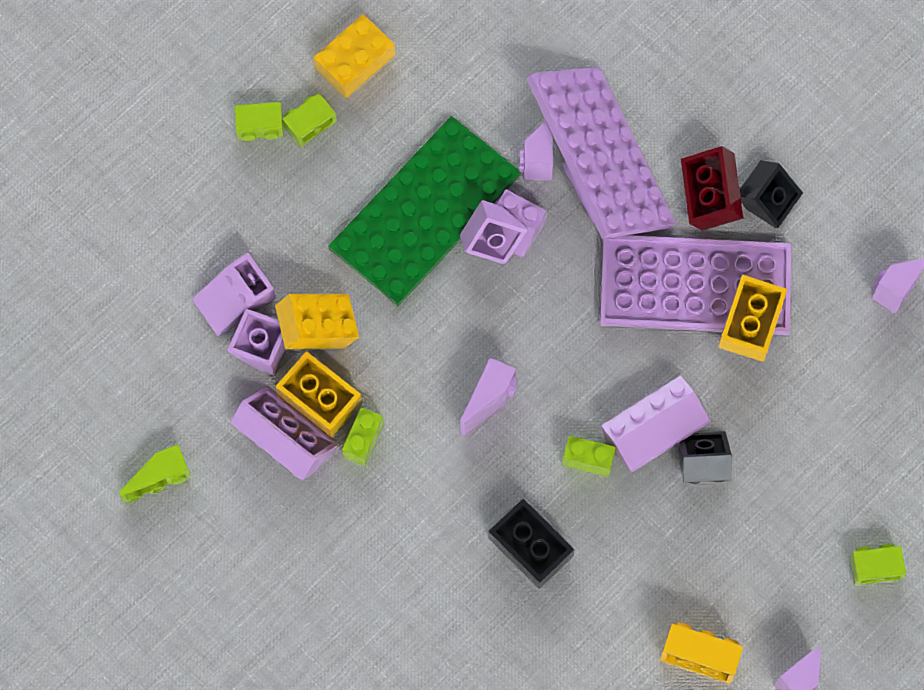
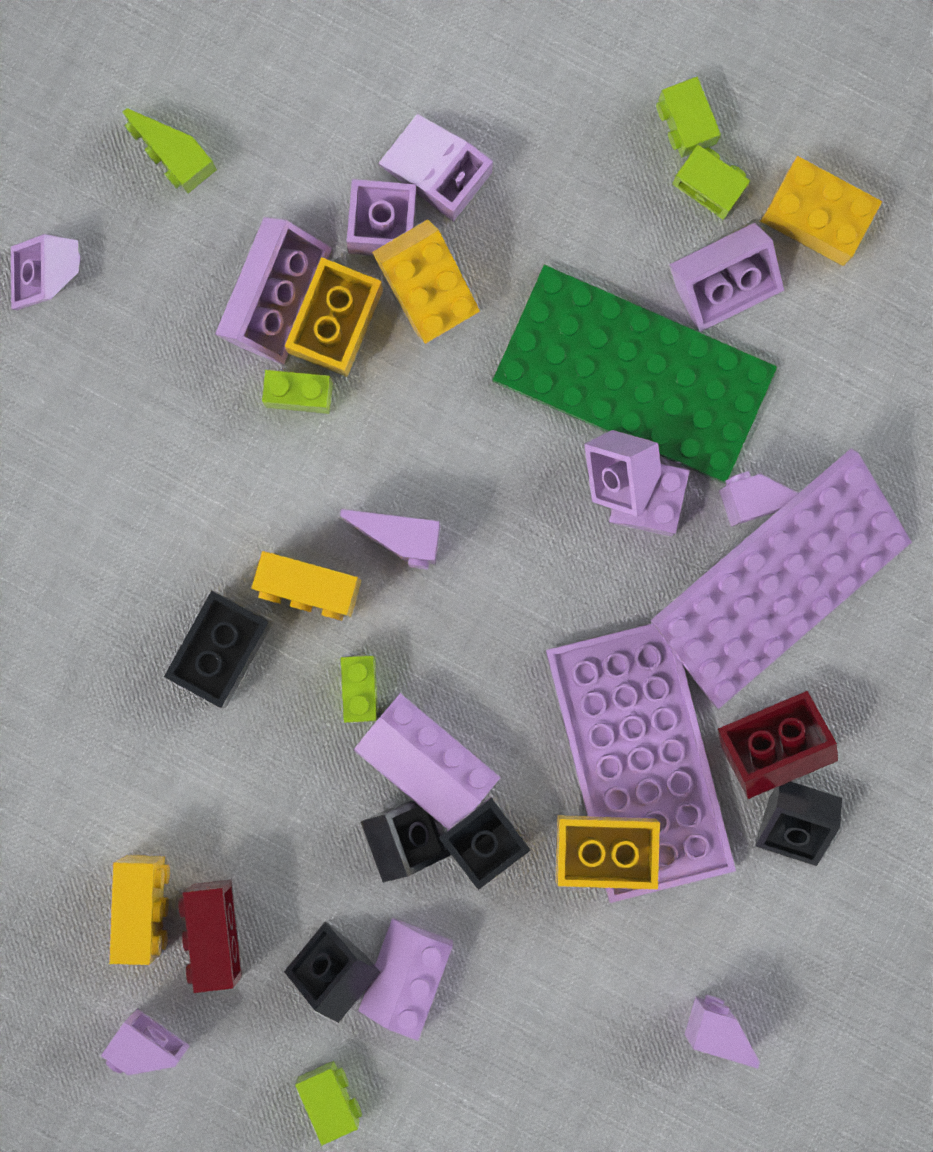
camera: 70 degrees right, 15 degrees up
none -> lavender slope [11,234,80,310]
none -> dark red brick [178,879,242,993]
none -> yellow brick [251,551,362,621]
none -> black slope [284,922,380,1023]
none -> lavender slope [358,918,453,1041]
none -> black slope [439,797,531,890]
none -> lavender slope [669,223,784,332]

